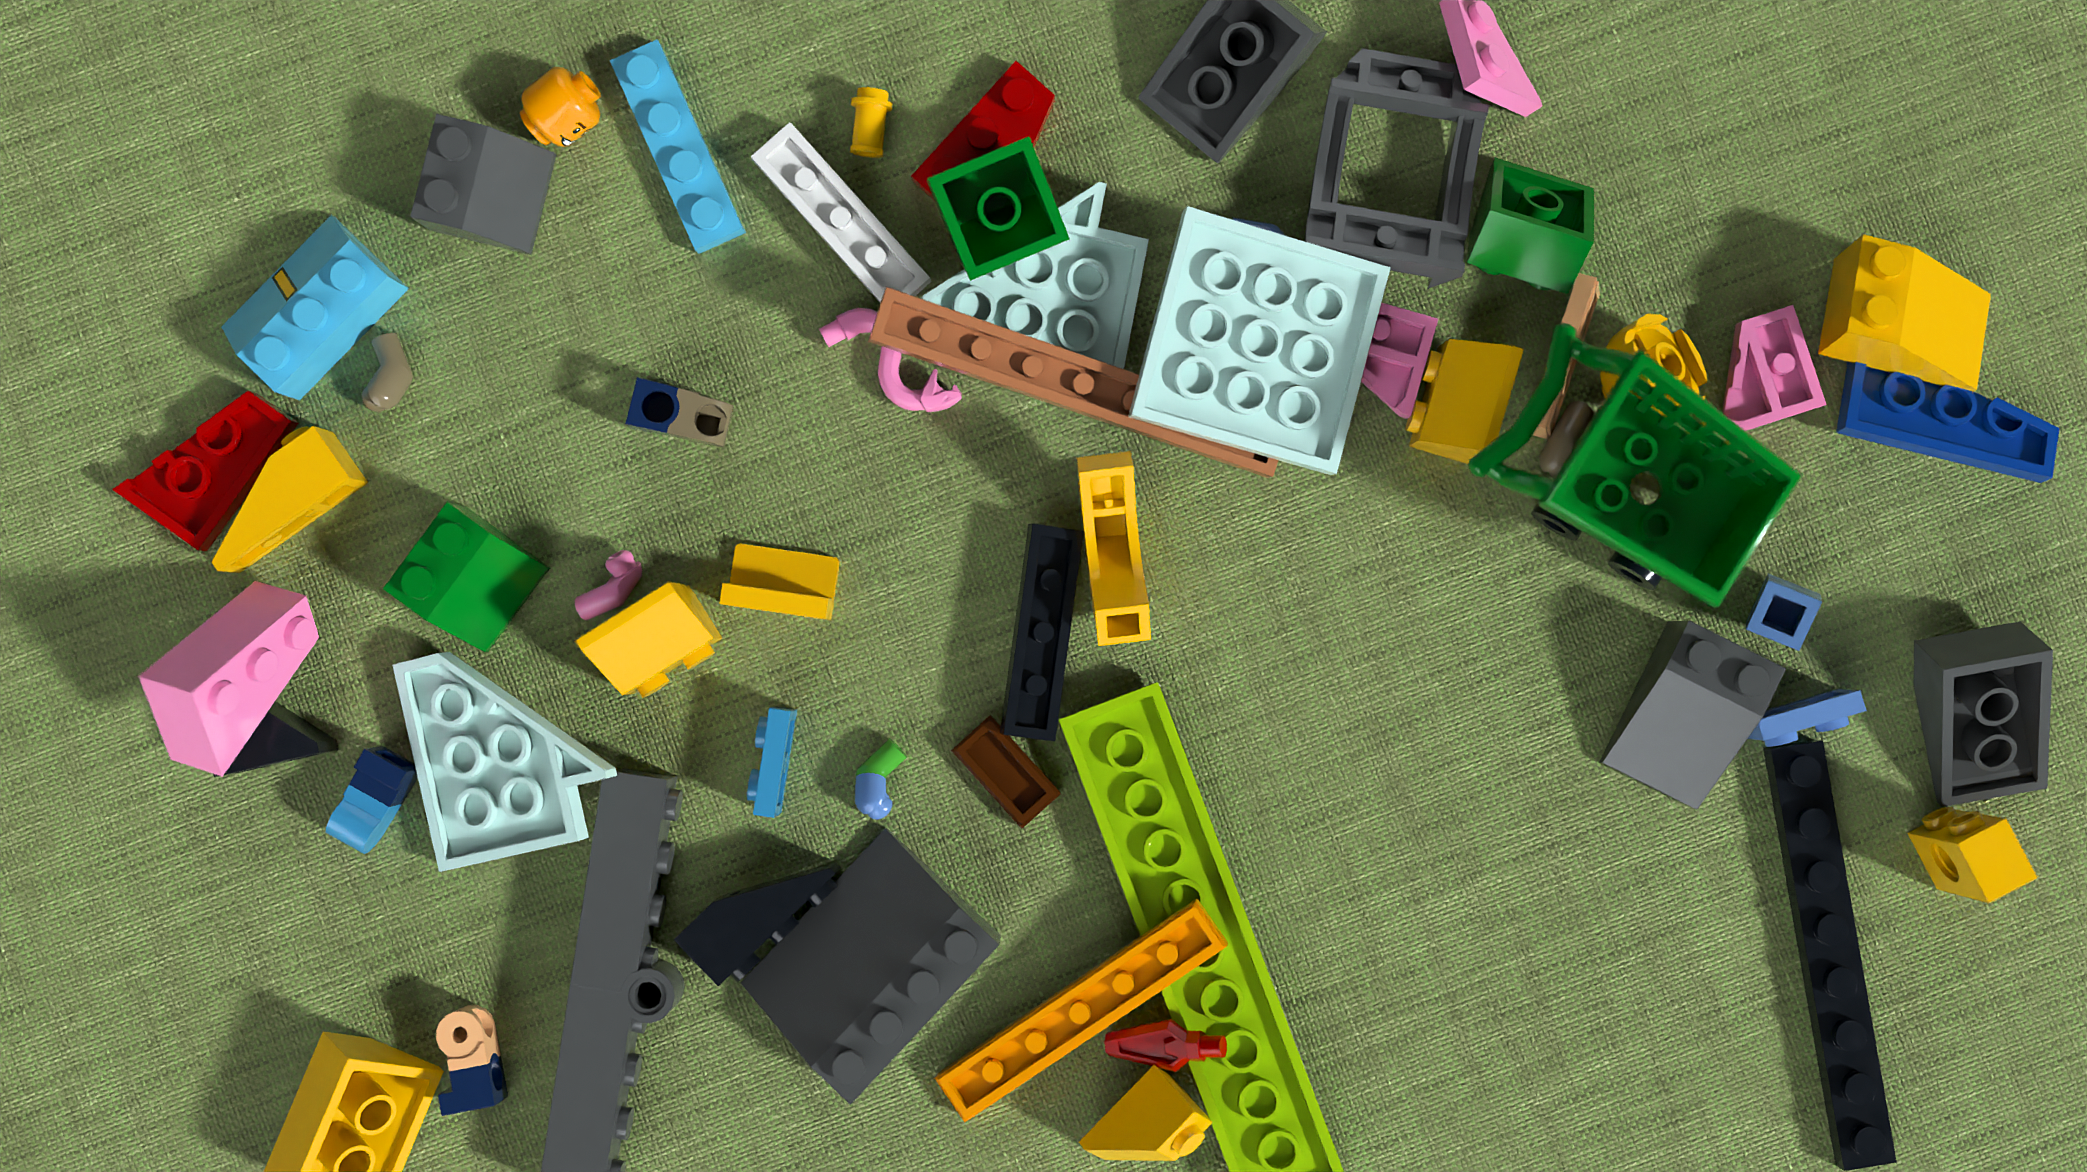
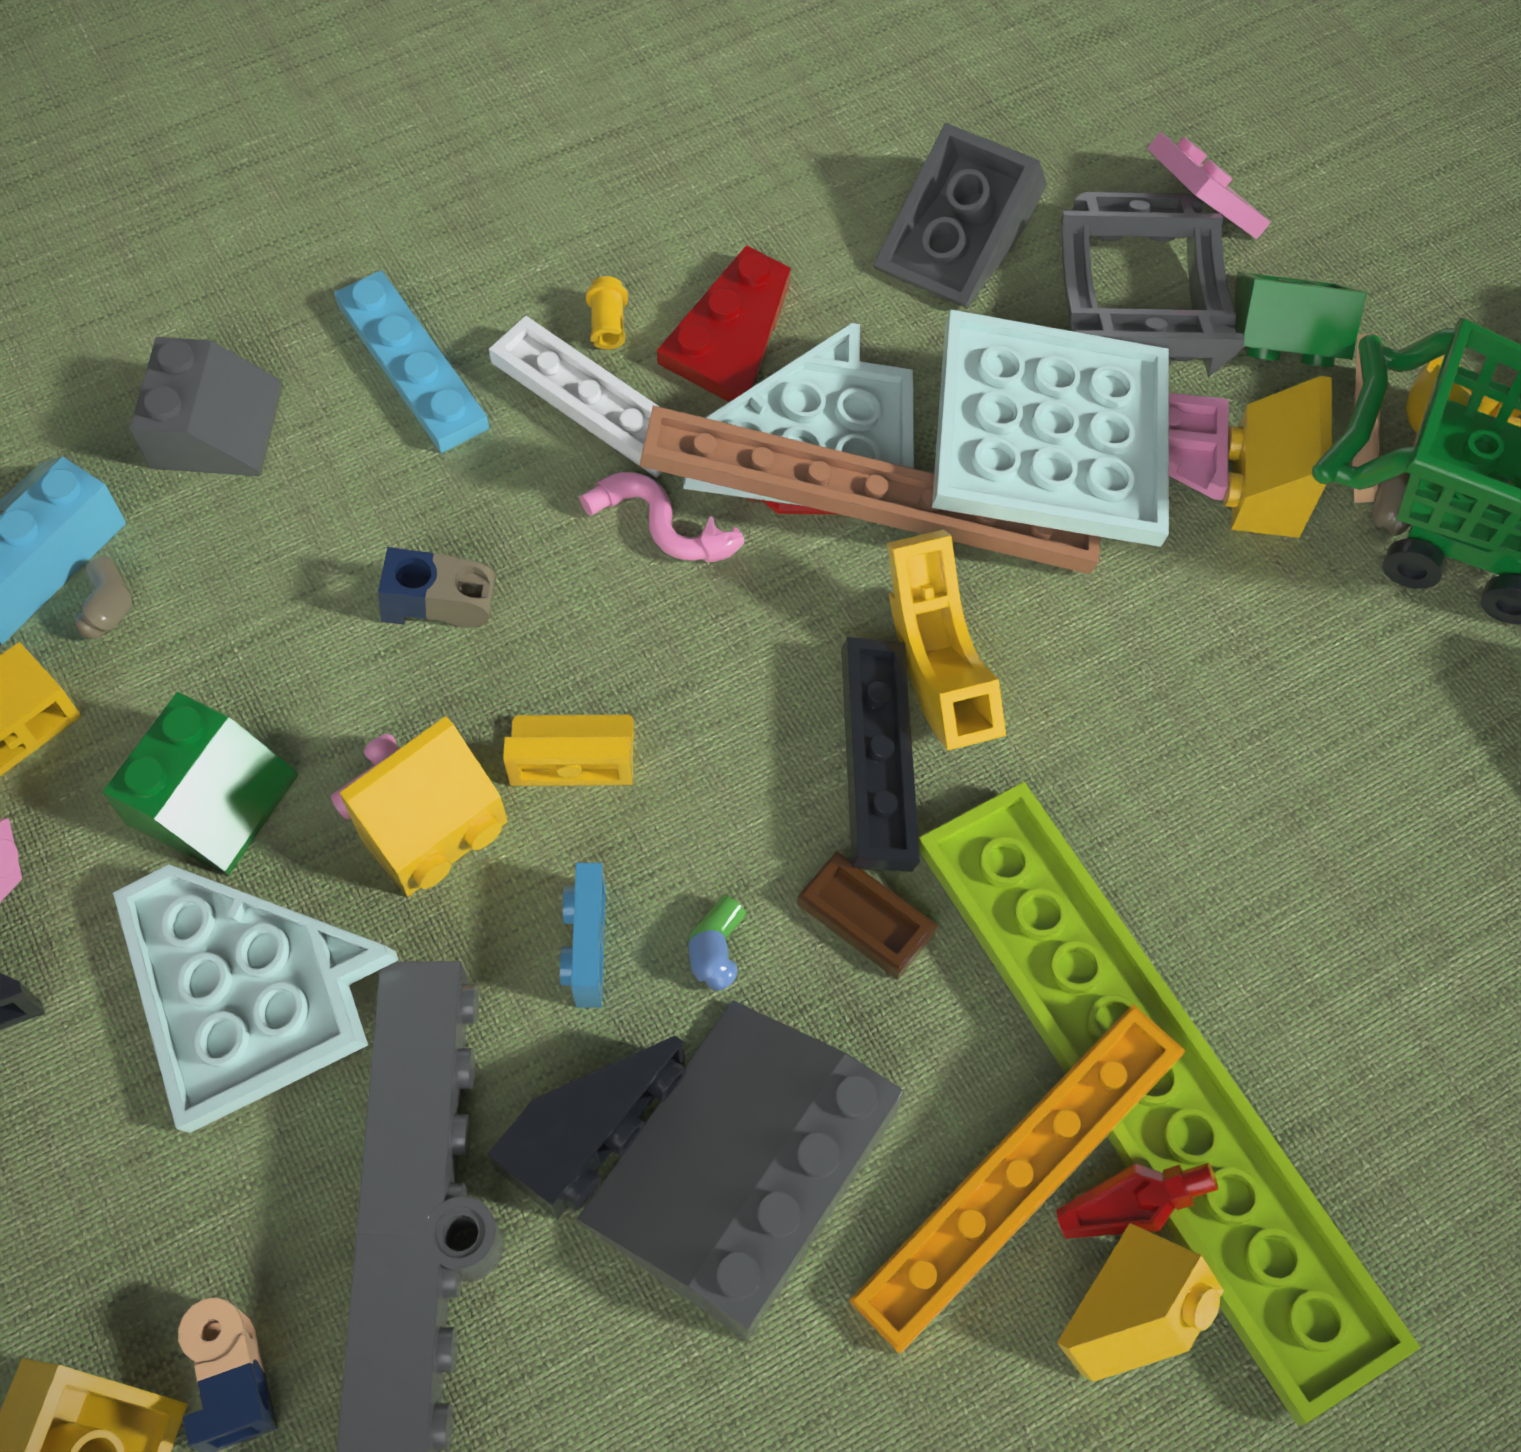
camera: 10 degrees left, 25 degrees down
leg [325,746,418,854] -> none
light orange head [519,67,601,147] -> none
green slope [926,136,1070,281] -> none

